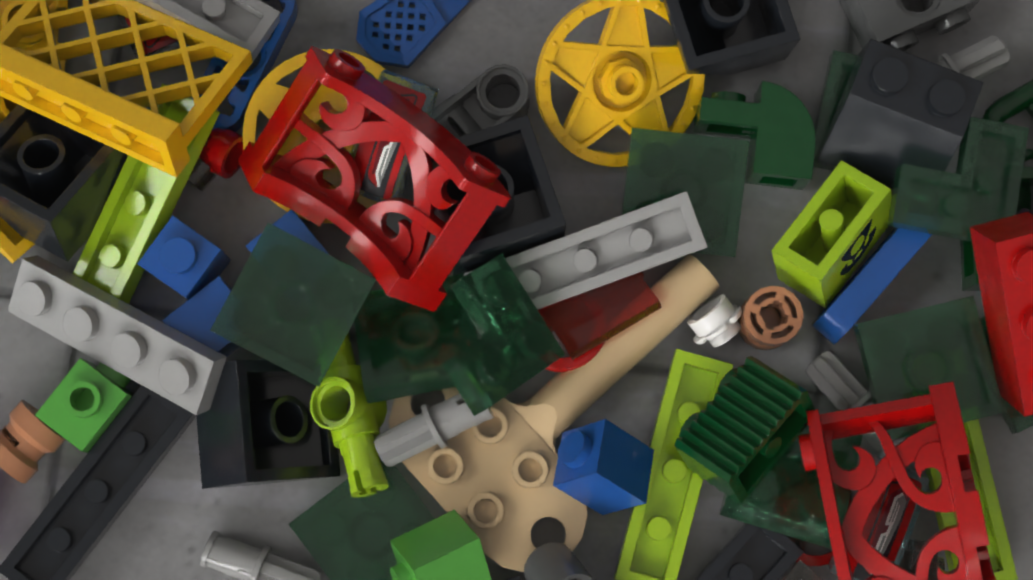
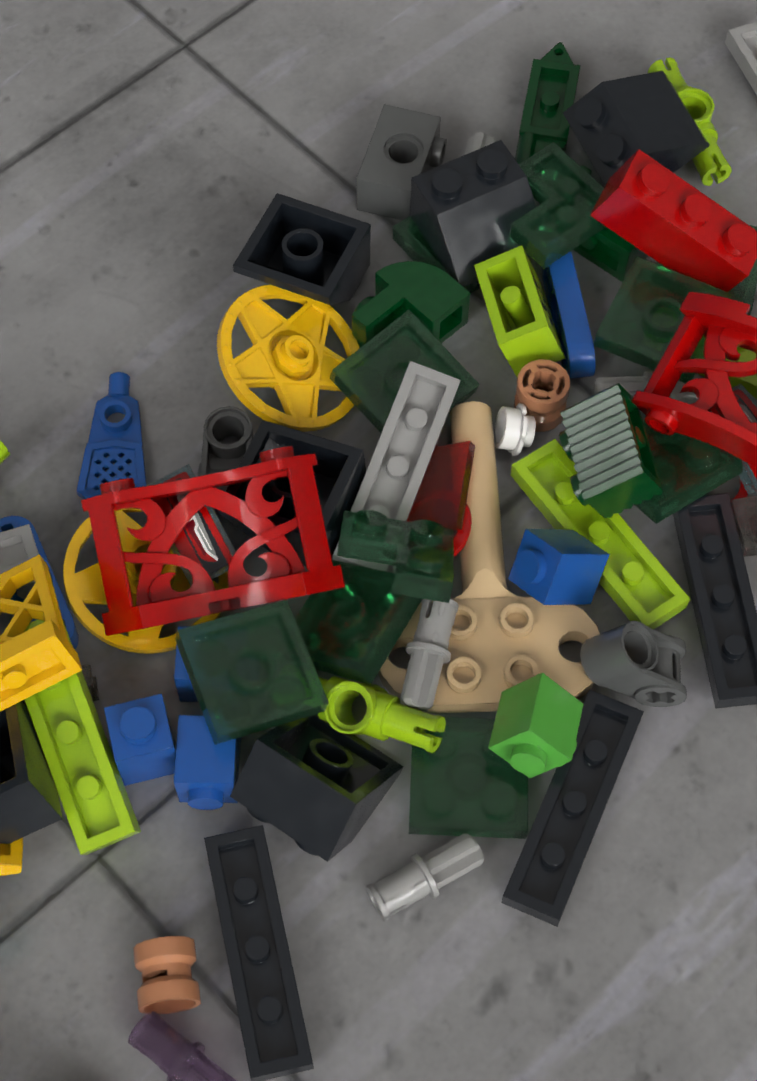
camera: 45 degrees left, 20 degrees down
light grey plate [8,255,227,415] -> none
bright green brick [35,358,134,453] -> none
red hinge [199,128,244,179] -> none

